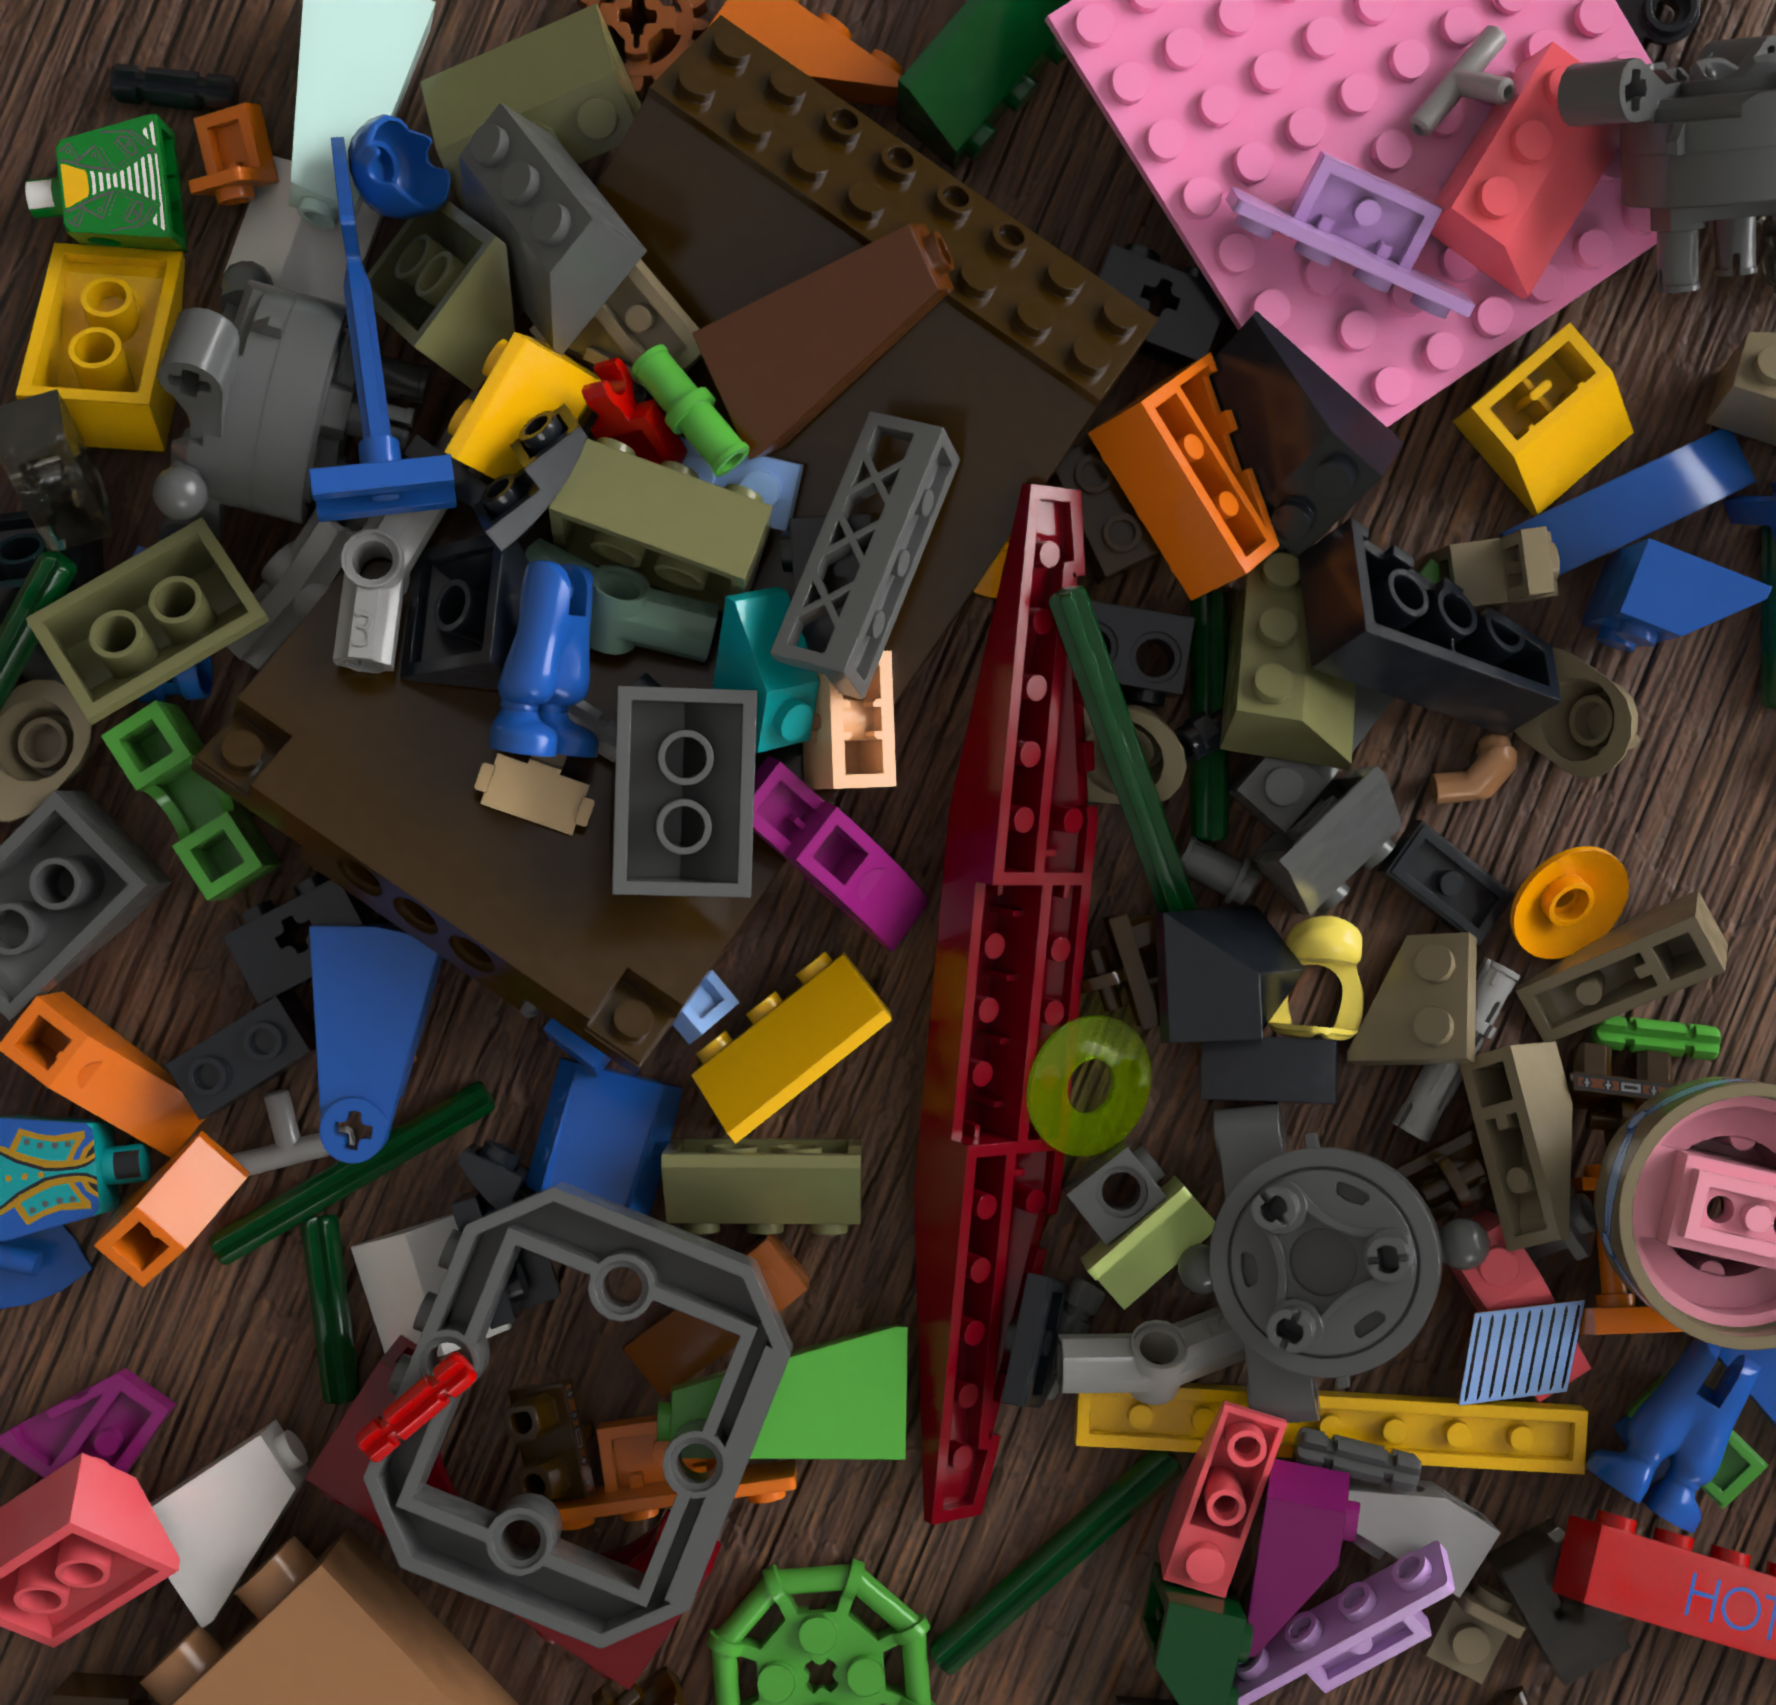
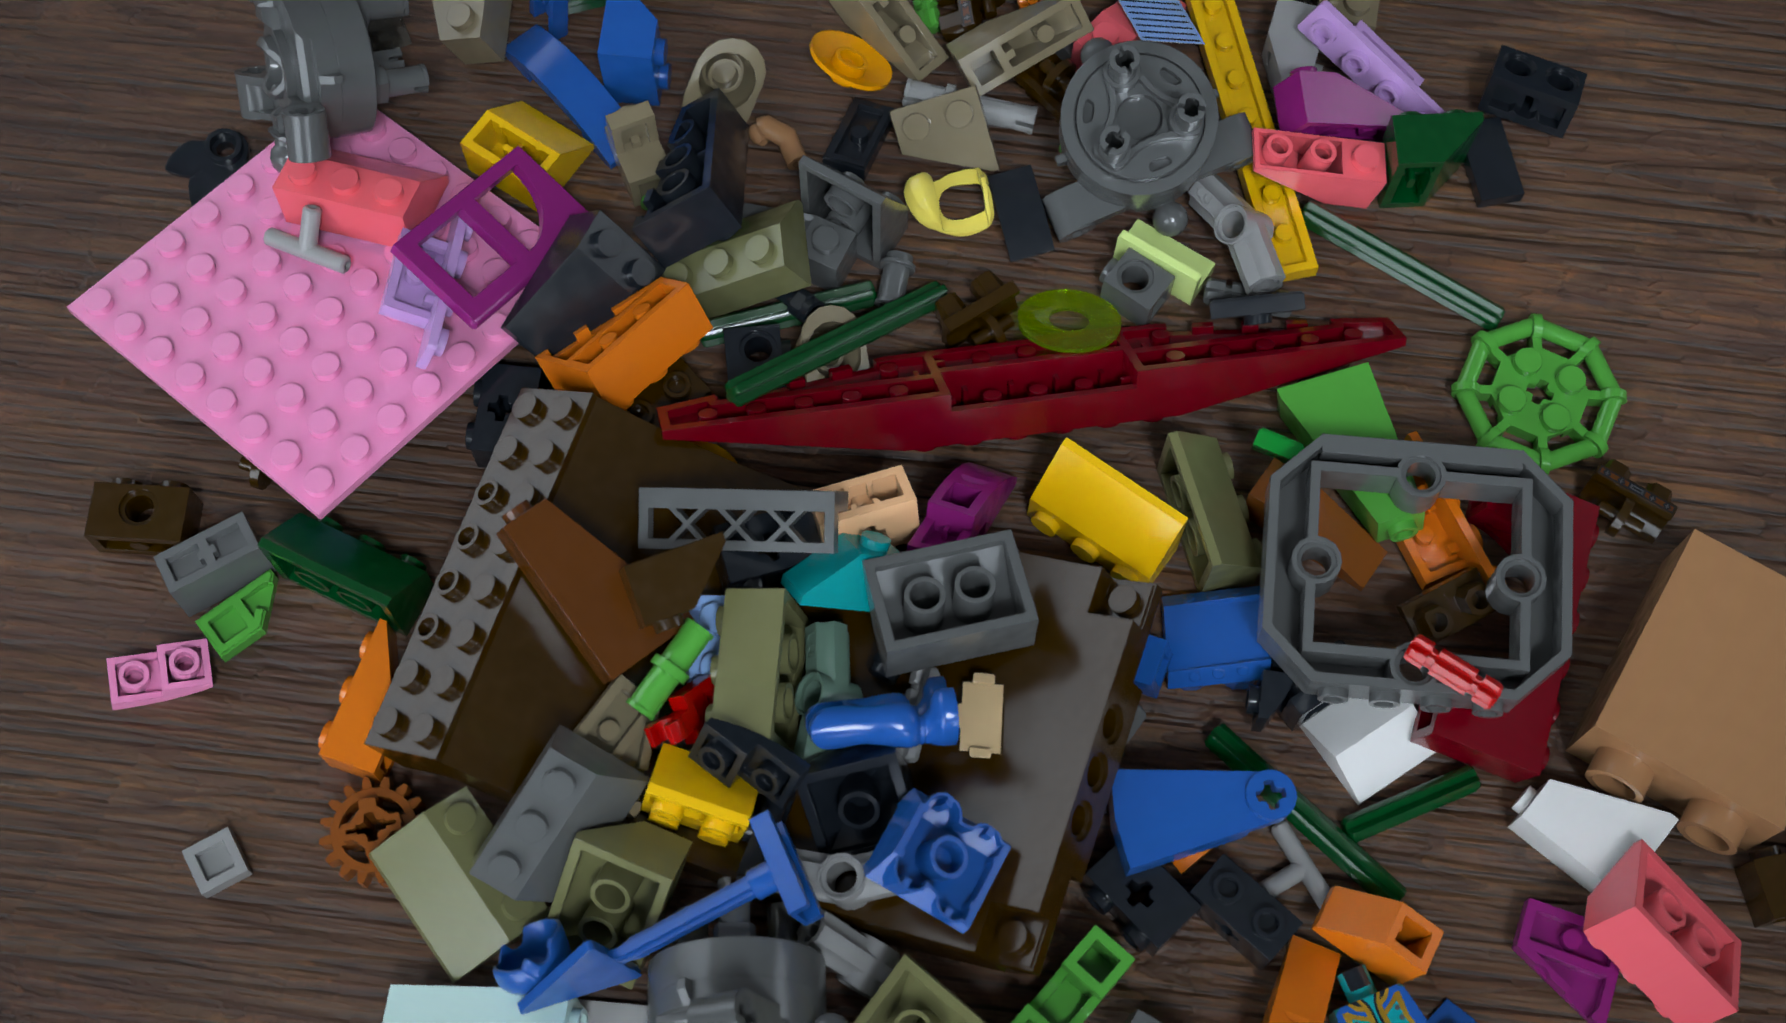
camera: 110 degrees left, 20 degrees down
black slope [1155,906,1306,1043] -> none
dark grey axle [1293,1427,1421,1491] -> none
none -> magenta window [390,146,588,329]
none -> dark brown slope [619,532,726,634]
none -> blue slope [863,788,1012,934]
none -> green tile [1251,428,1305,463]

